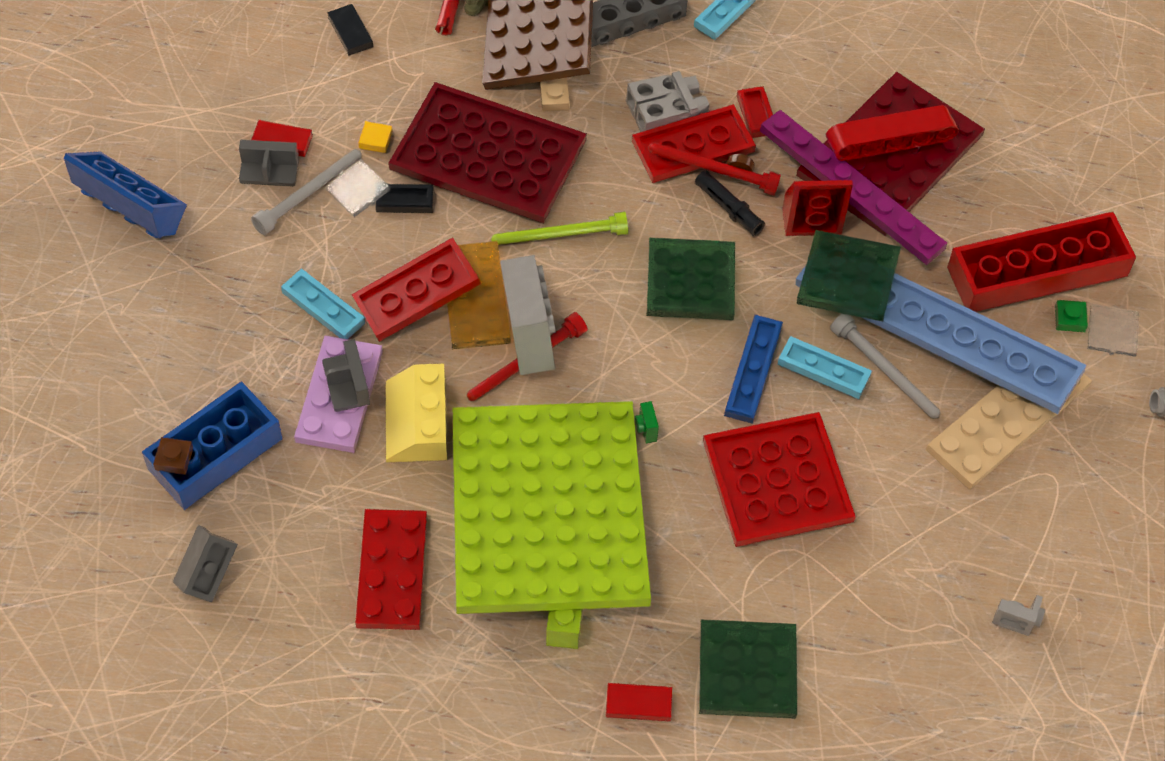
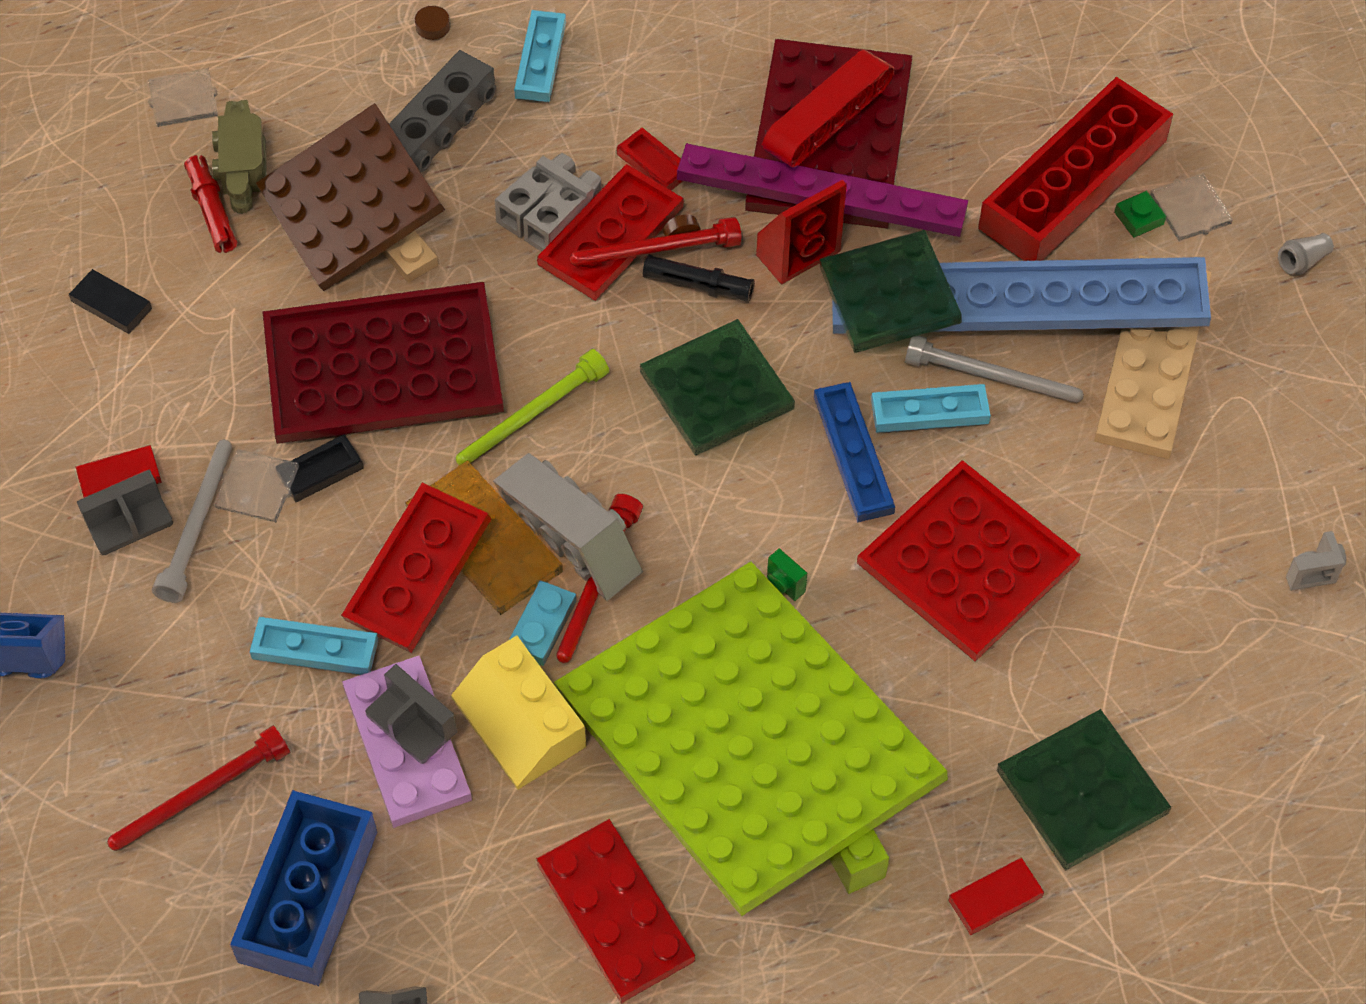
camera: 30 degrees left, 0 degrees up
reddish brown plate [153,437,193,475] -> none
yellow tile [358,121,393,153] -> none
none -> red piece [107,725,291,851]
none -> medium azure plate [509,580,577,666]

